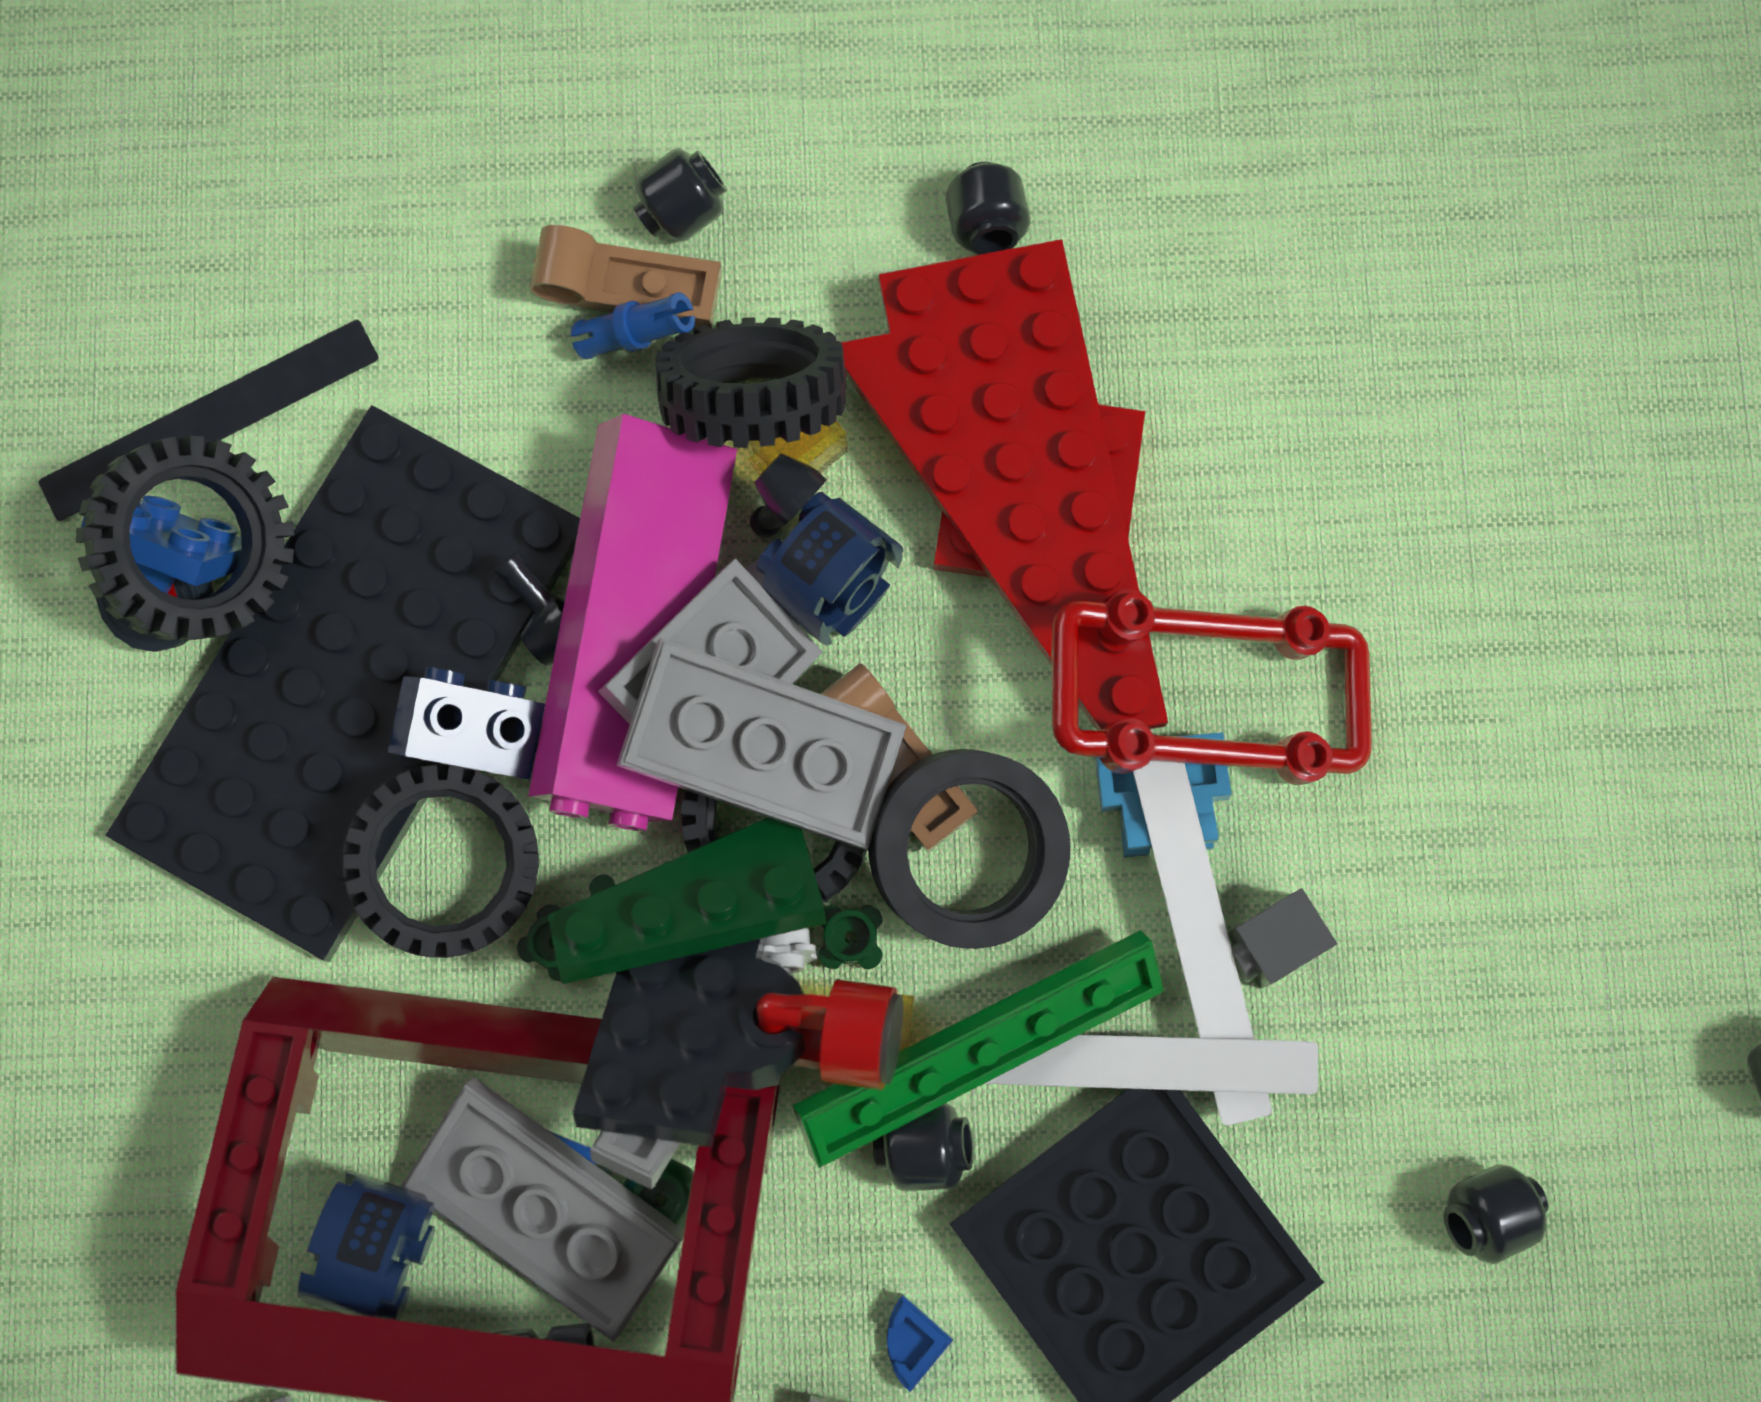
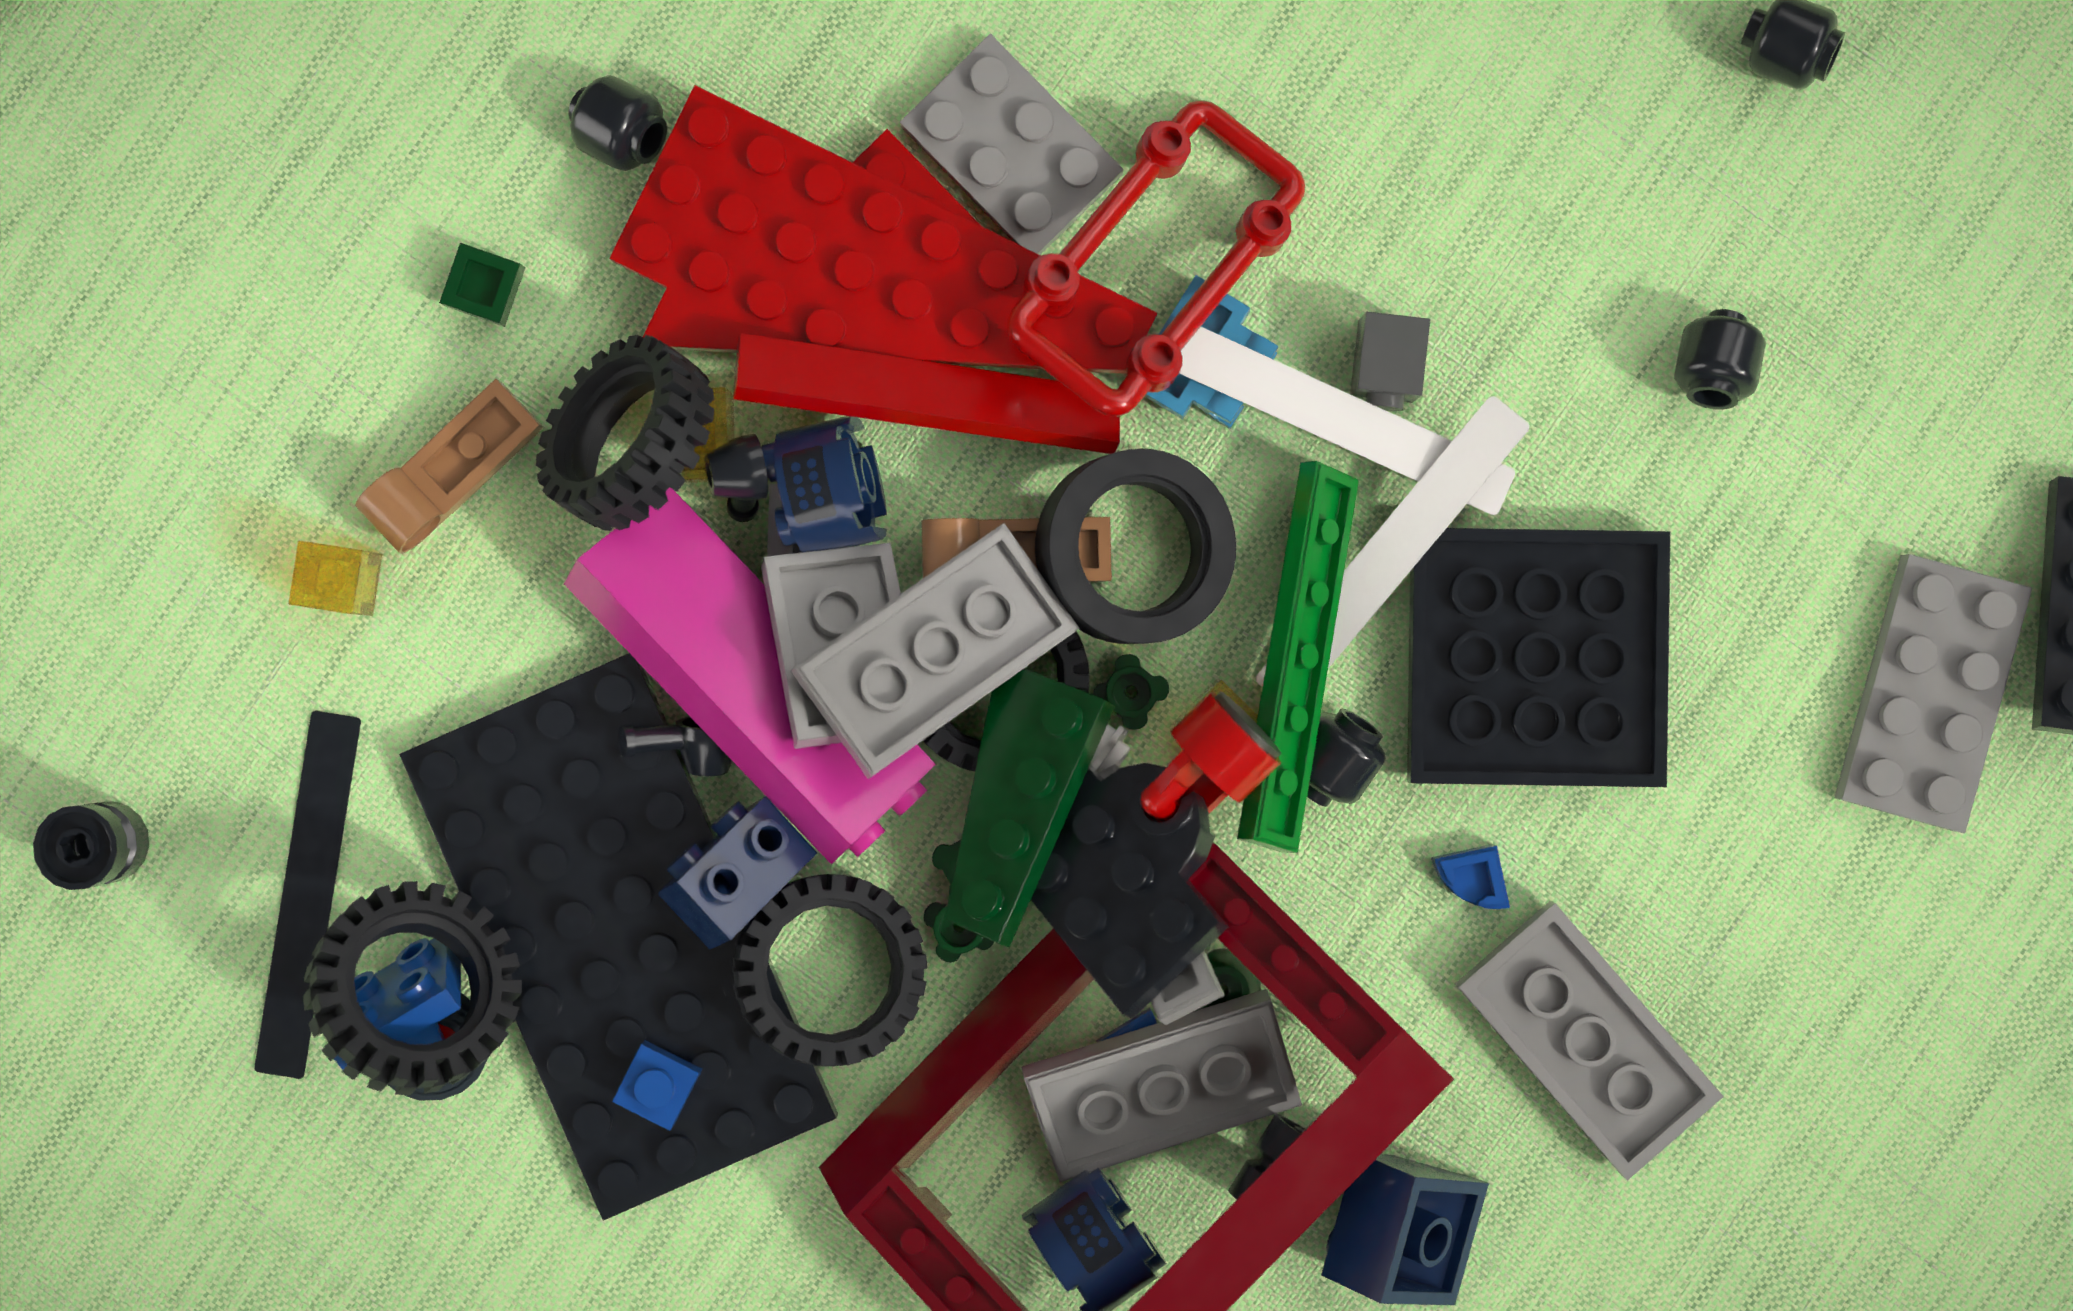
camera: 55 degrees left, 10 degrees up
blue pin [571,292,695,360] -> none
black head [633,149,727,242] -> none
none -> black wheel [33,801,149,890]
none -> clear yellow brick [288,540,383,616]
none -> dark green plate [439,243,526,327]
none -> blue plate [612,1040,702,1131]
none -> red tile [733,333,1120,454]
none -> light grey plate [900,33,1124,255]

